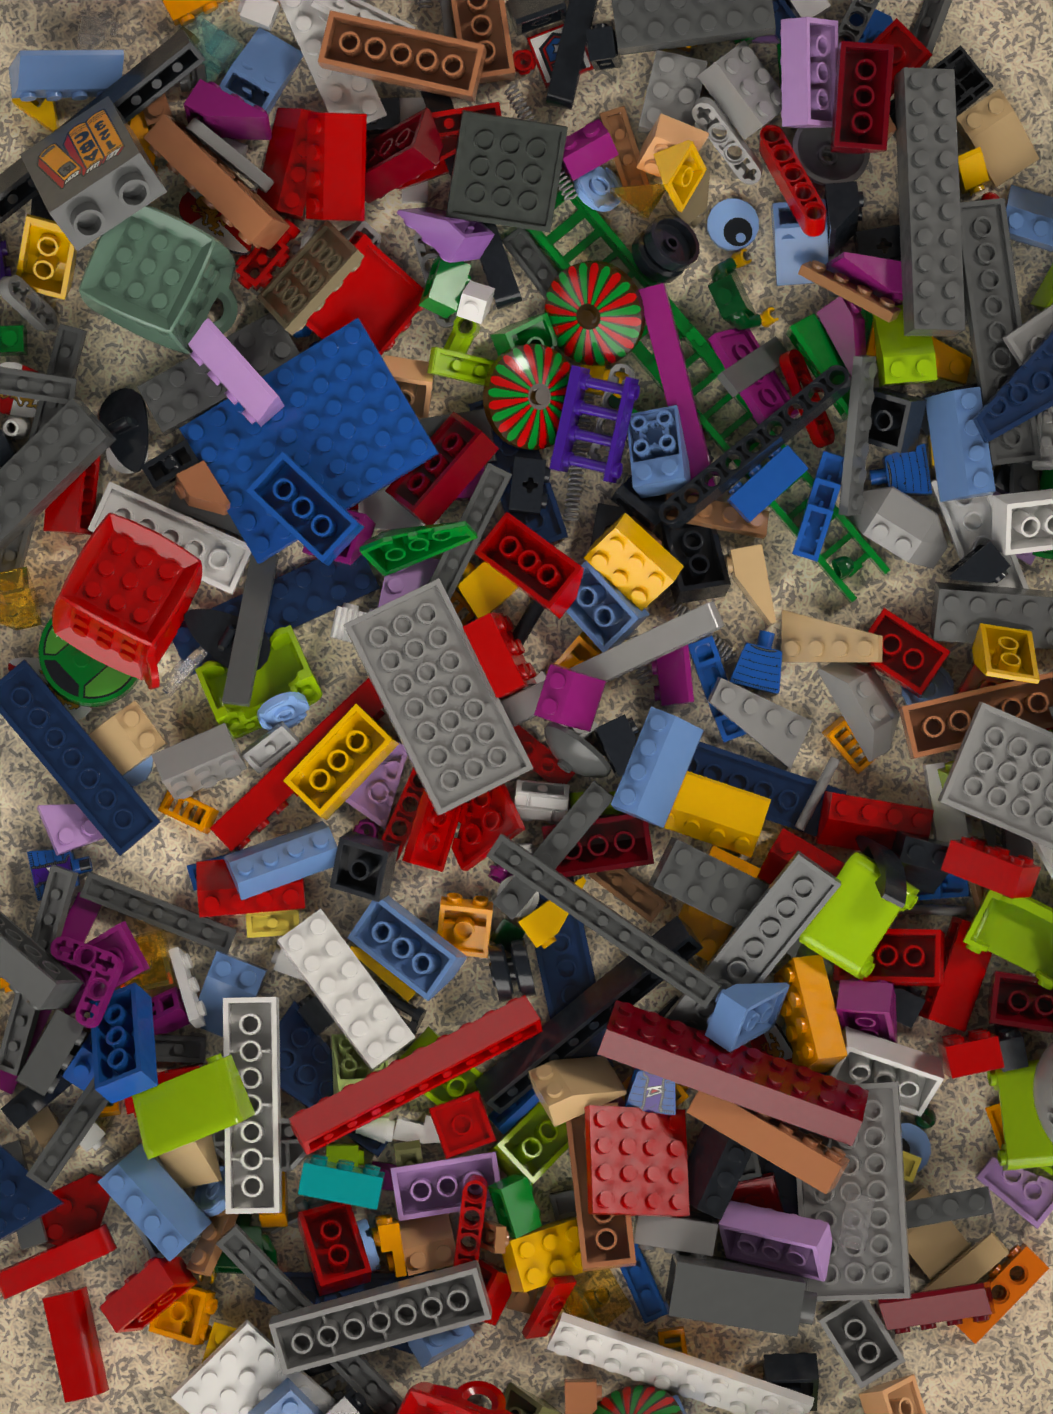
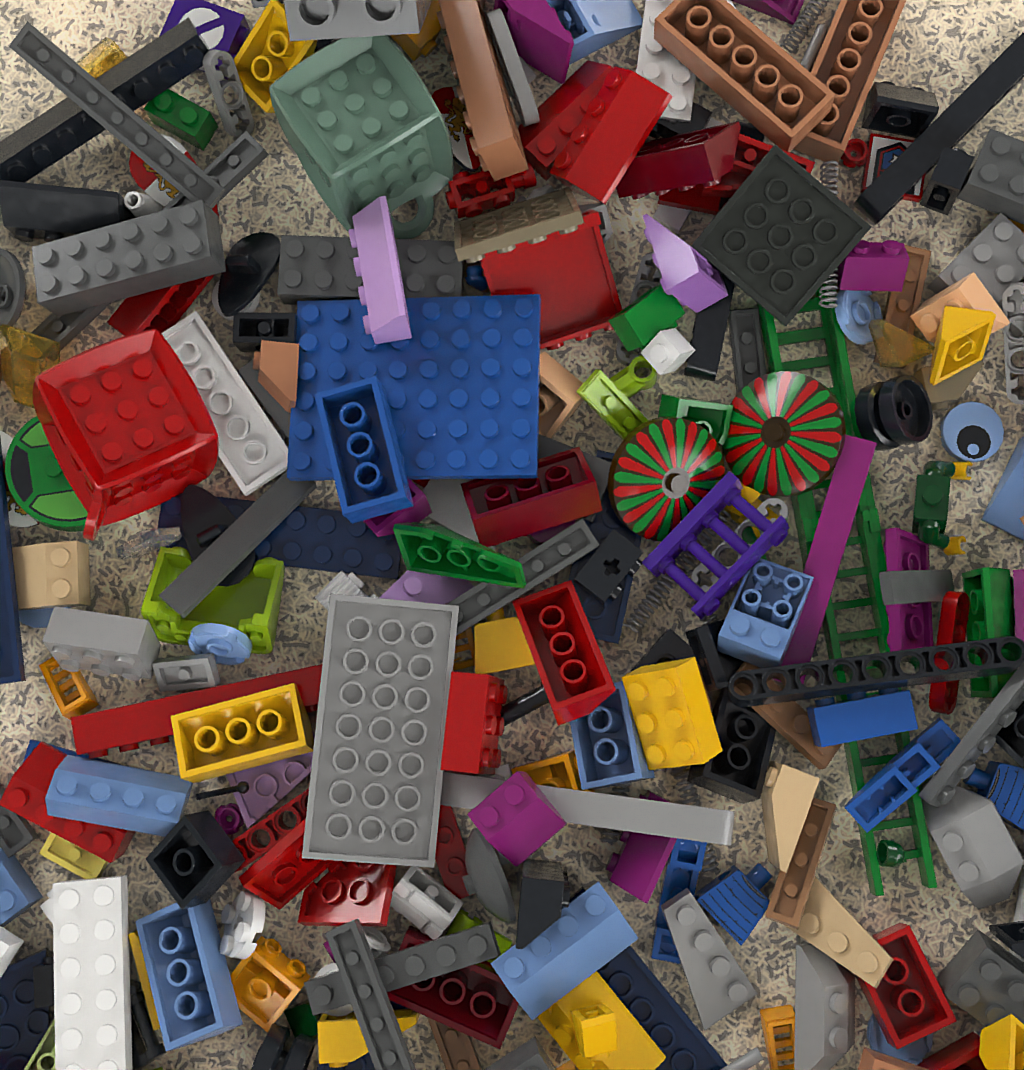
camera: 40 degrees right, 5 degrees down
none -> black hinge [195,781,249,800]
none -> white plate [219,891,265,959]
none -> yellow slope [570,1003,618,1061]
none -> medium nougat plate [765,797,837,930]

